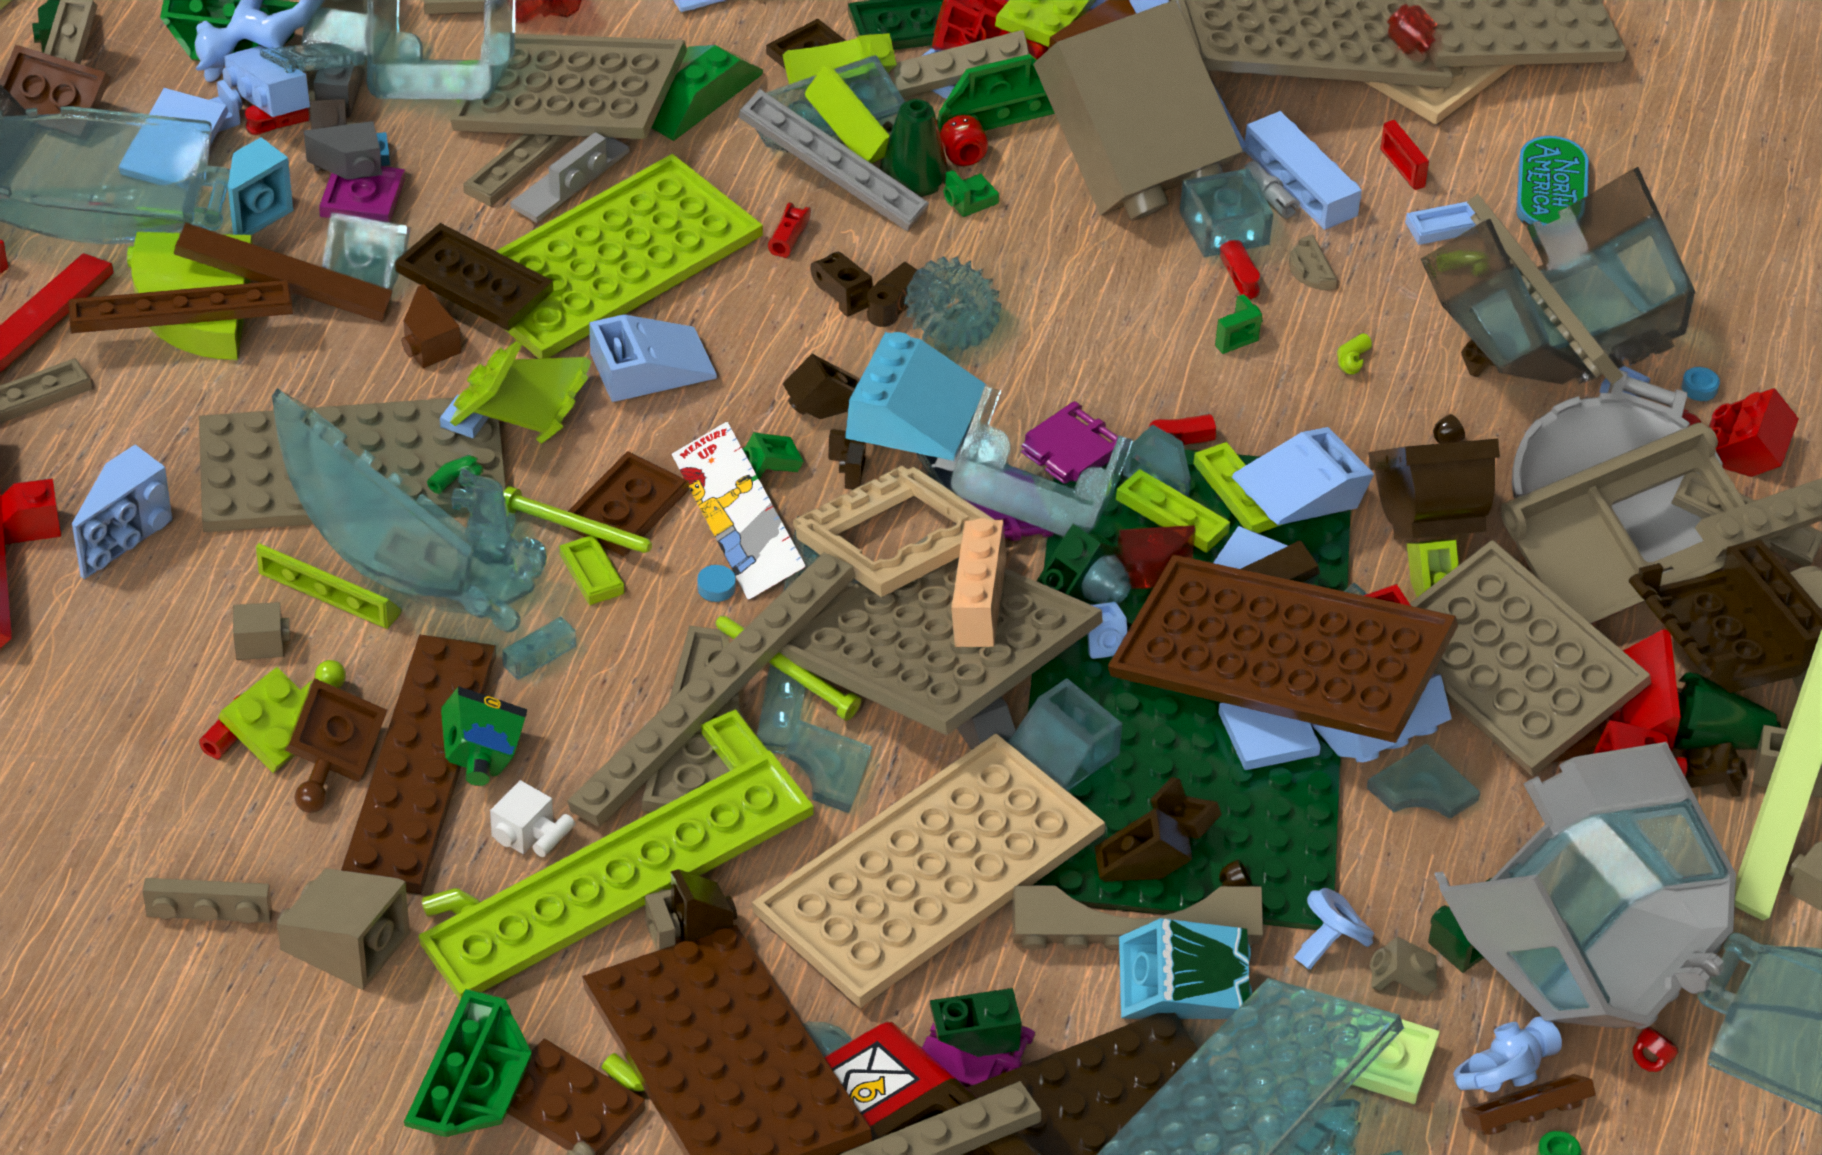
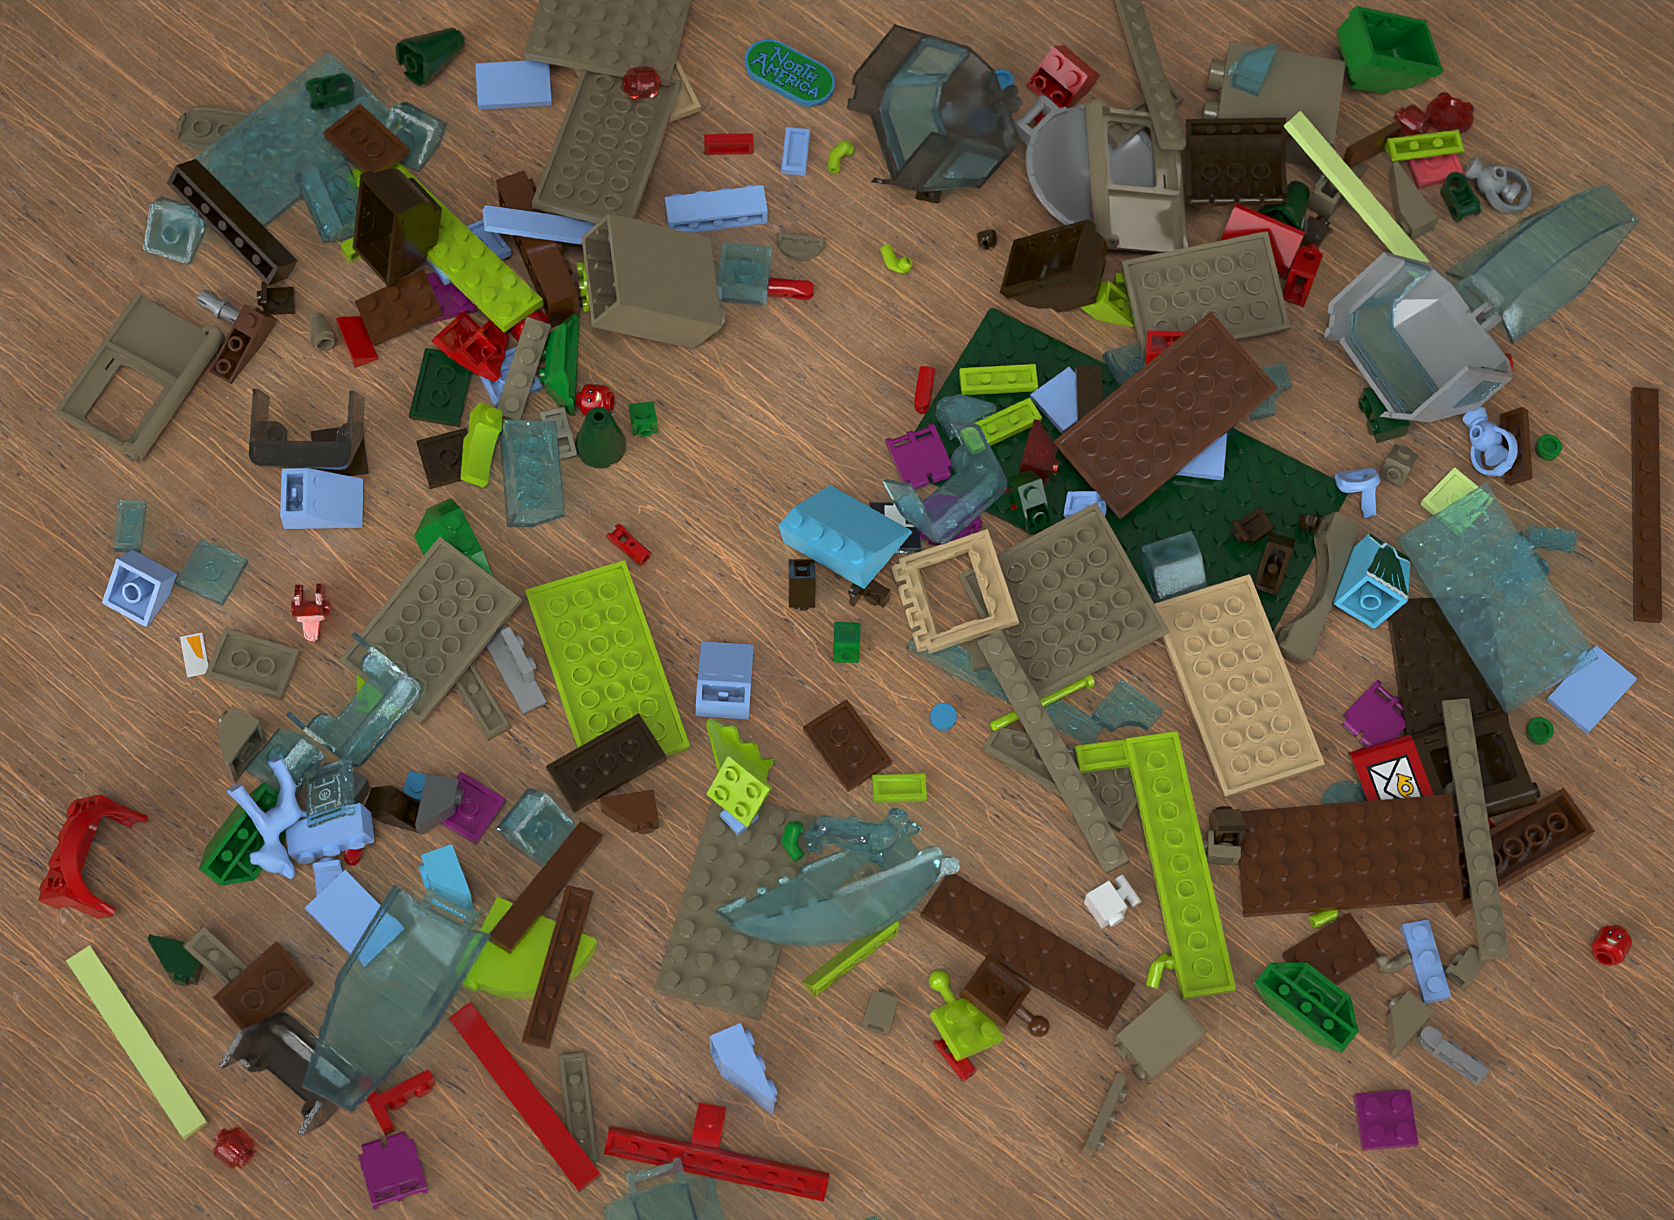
camera: 70 degrees left, 20 degrees up
green torso [441,686,527,786] -> none
lime bar [500,486,652,553] -> none
clear light blue piece [502,616,576,680] -> none
sticker [672,422,805,600] -> none
light grey tile [738,89,929,232] -> none
lime slope [805,64,890,164] -> none
dark brown leg [810,251,873,317] -> none
dark brown leg [867,261,931,327] -> none
clear light blue gear [904,256,1002,352] -> none
dark green slope [929,988,1022,1057] -> none
light nougat brick [951,518,1006,647] -> none
clear light blue cone [1081,555,1131,604] -> none
green bracket [1215,294,1263,354] -> none
light blue slope [1232,427,1374,525] -> none
light grey pin [1241,160,1300,218] -> none
dark tan plate [1467,193,1624,385] -> none

